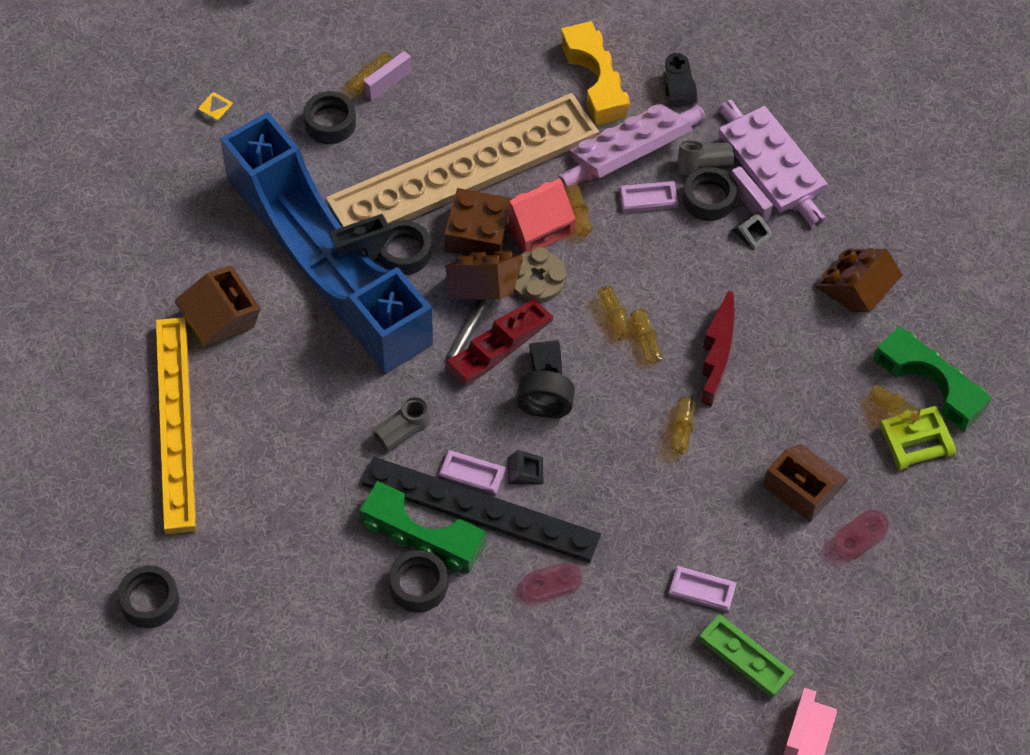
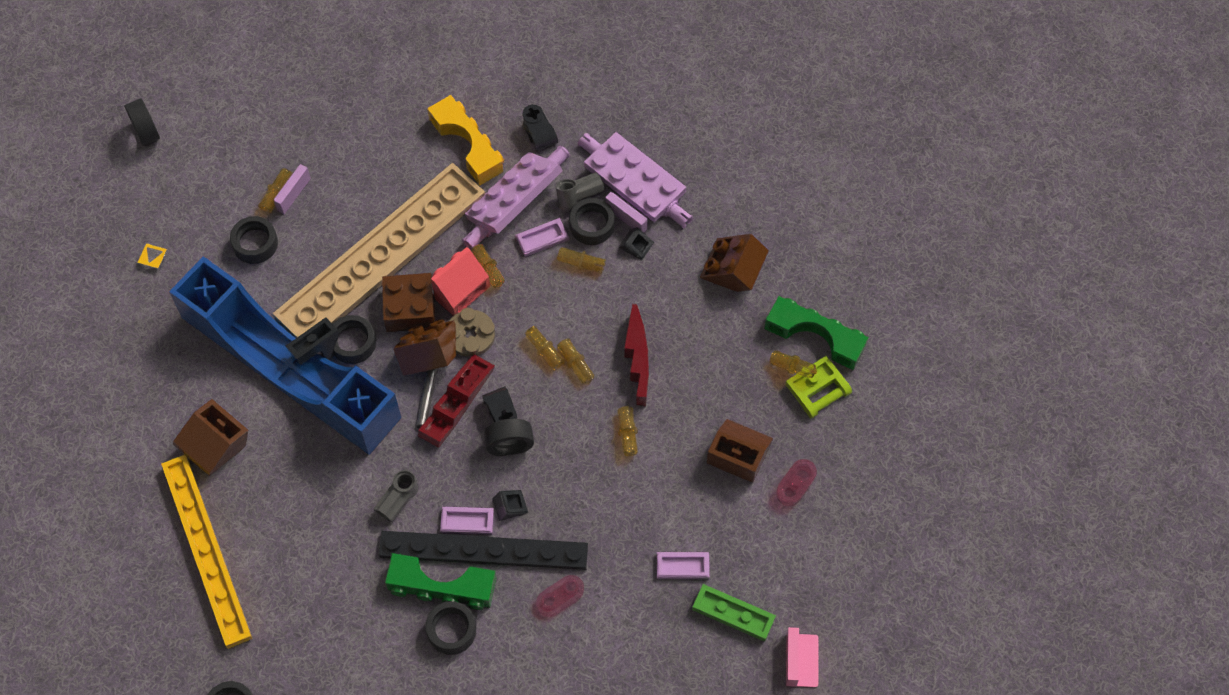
camera: 15 degrees left, 5 degrees up
none -> clear yellow axle [557,247,606,274]

